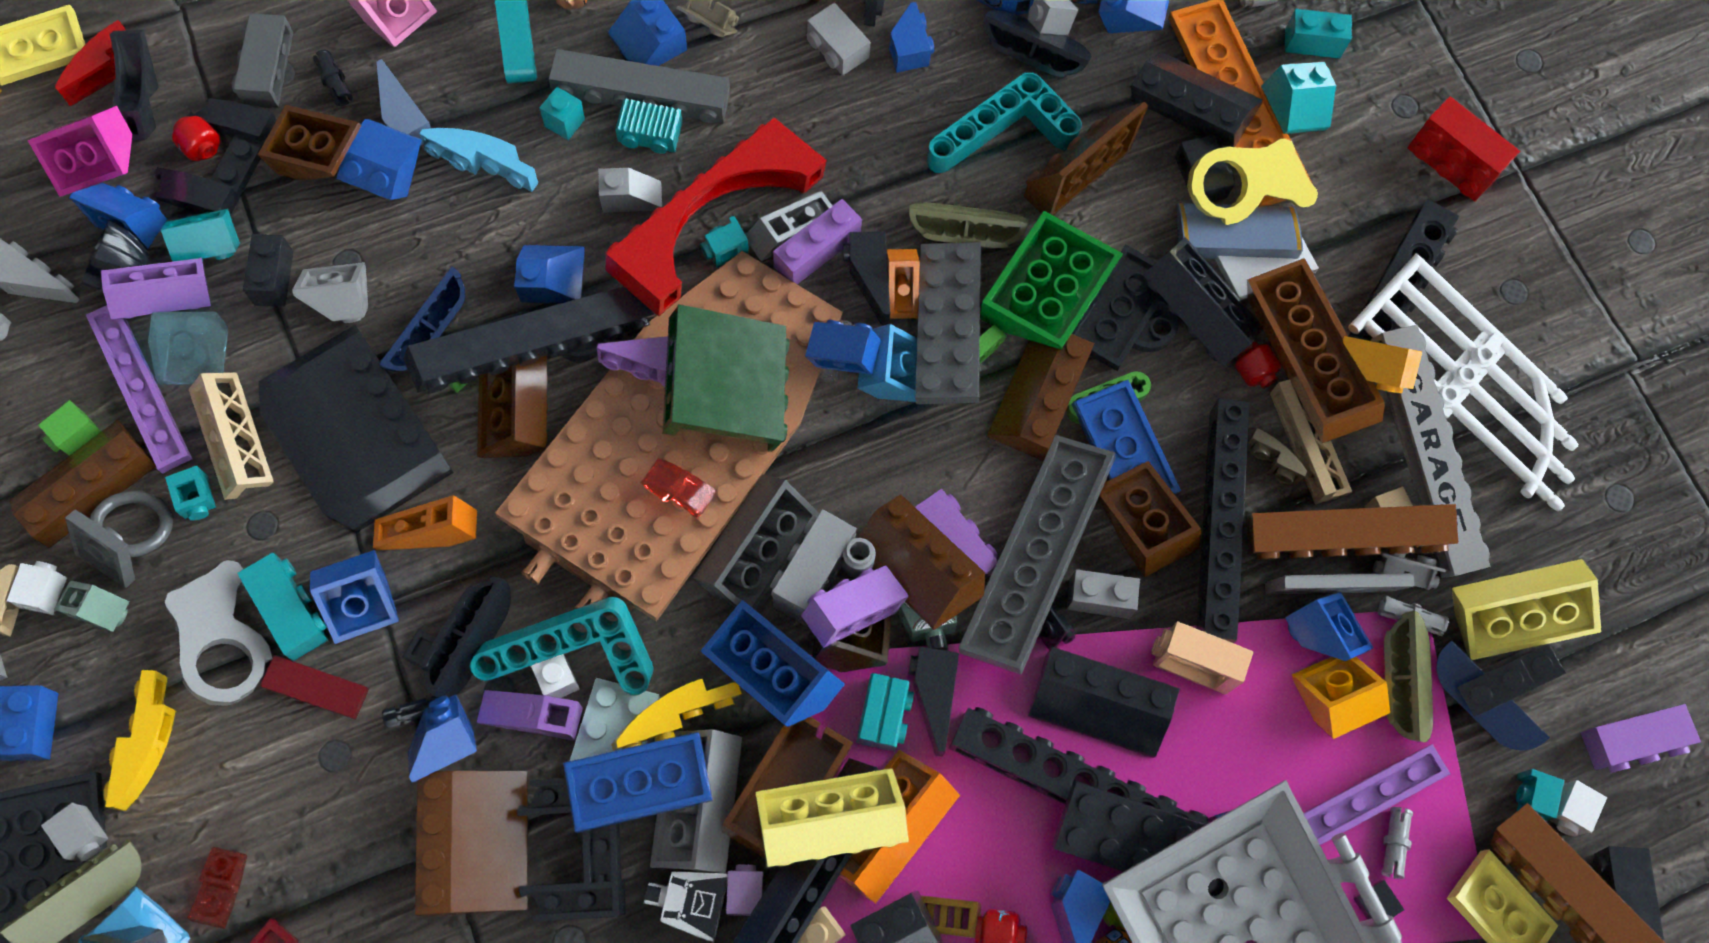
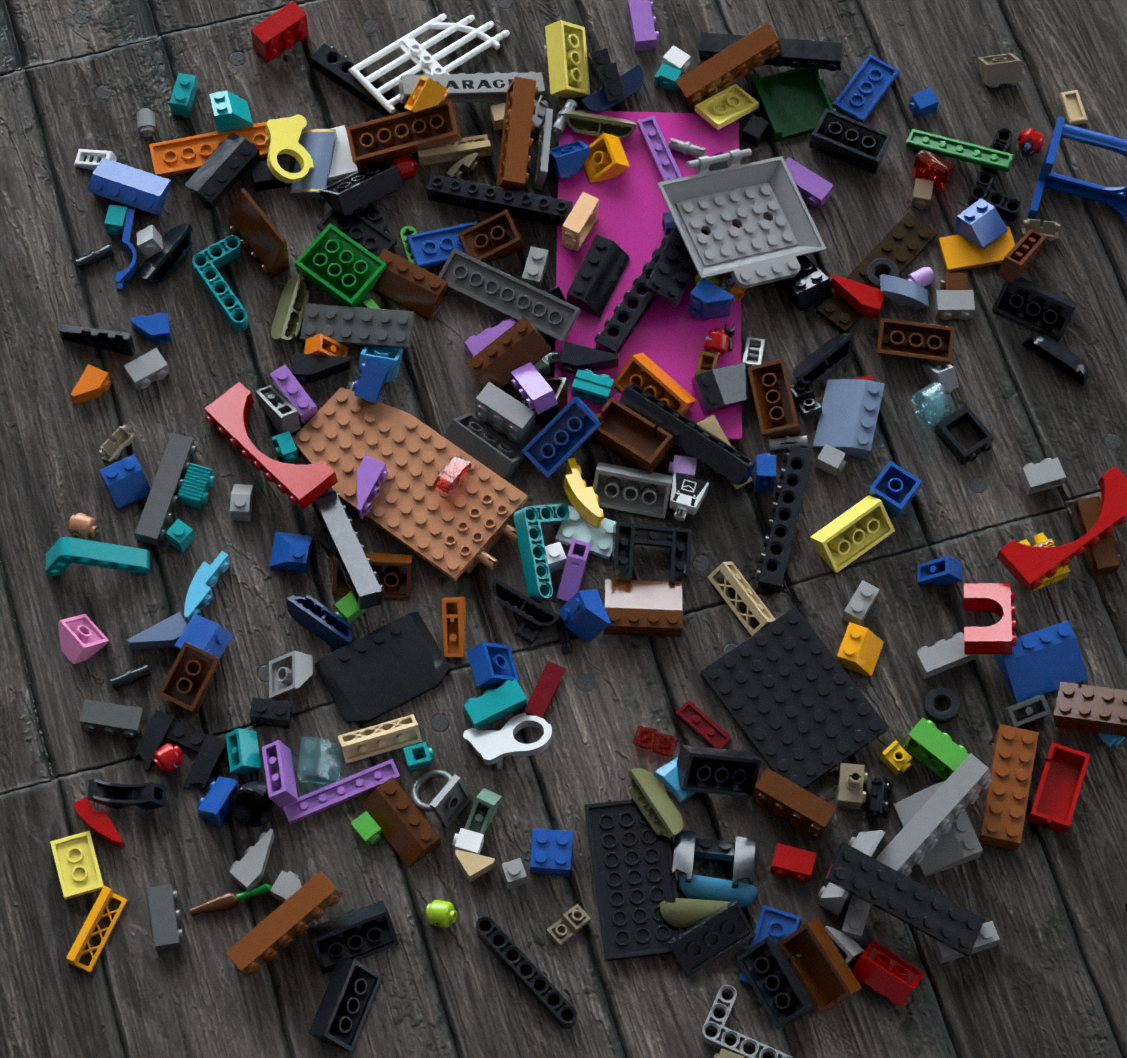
camera: 80 degrees left, 5 degrees down
dark pink slope [28,106,132,197] -> none
light grey brick [41,803,109,862] -> none
yellow slope [104,670,176,811] -> none
blue tile [563,732,713,833] -> none
dark green panel [662,304,790,452] -> none
light yellow slope [756,768,909,867] -> none
light grey brick [841,538,876,578] -> none

